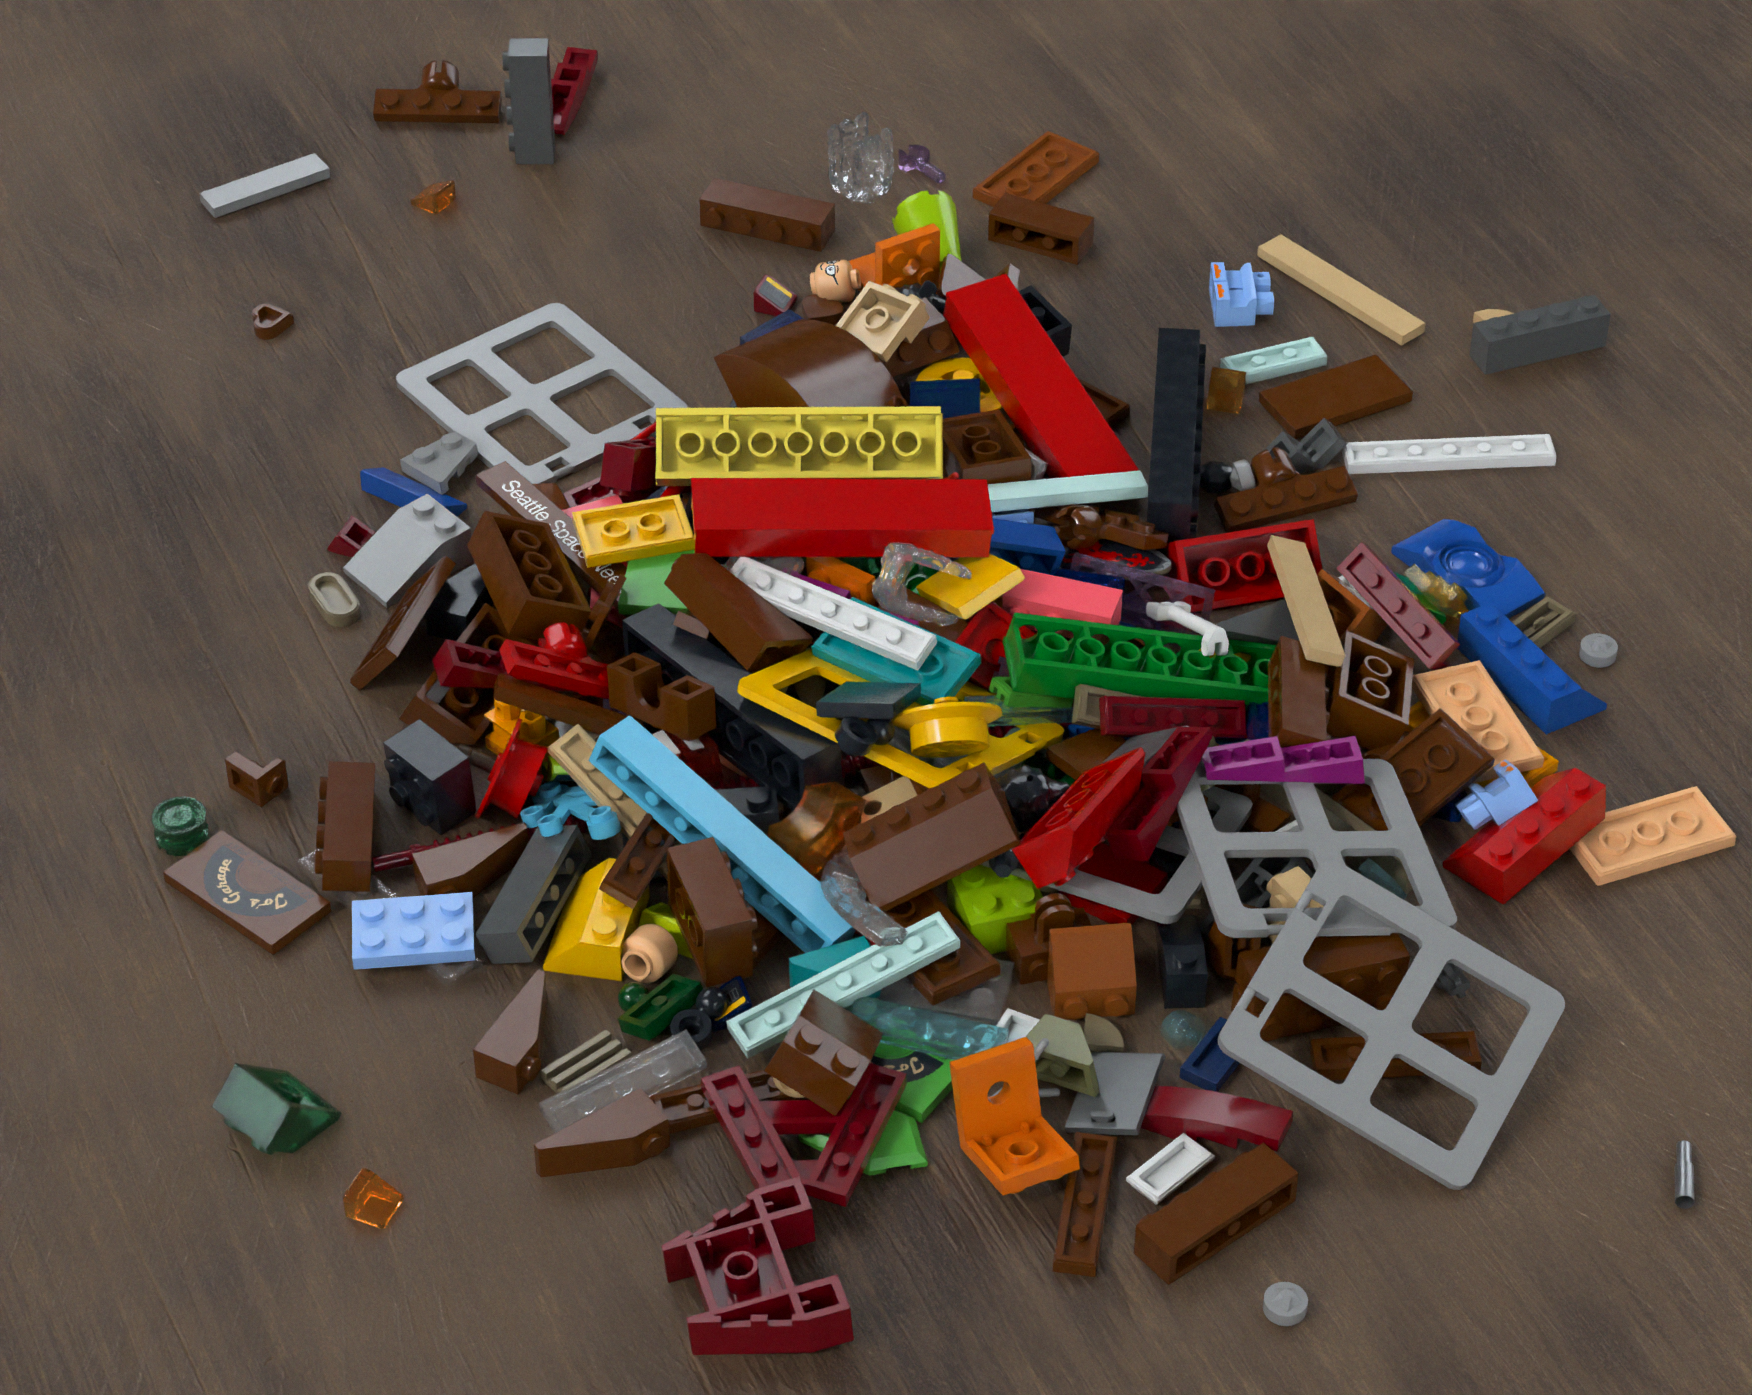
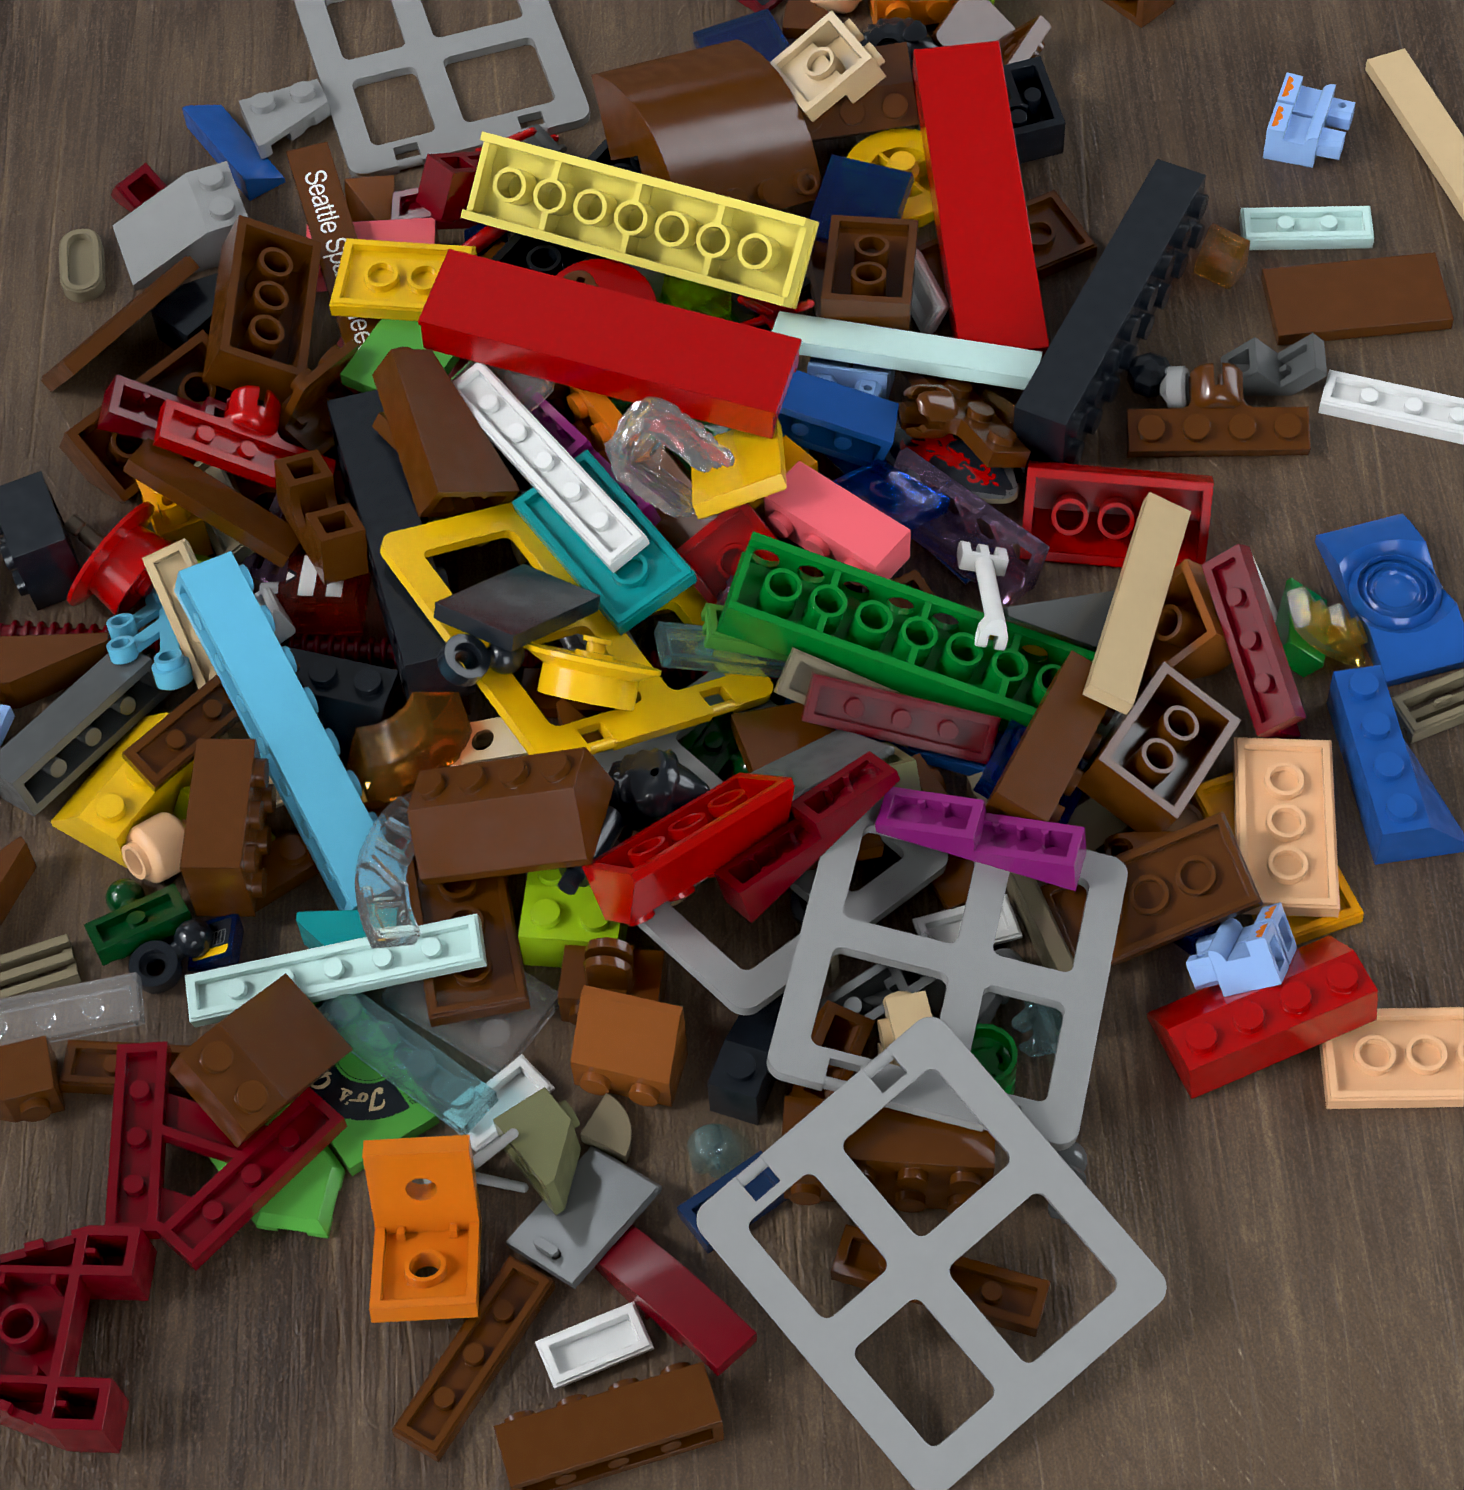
camera: 25 degrees right, 15 degrees up
red tile [1059,843,1168,925] -> none

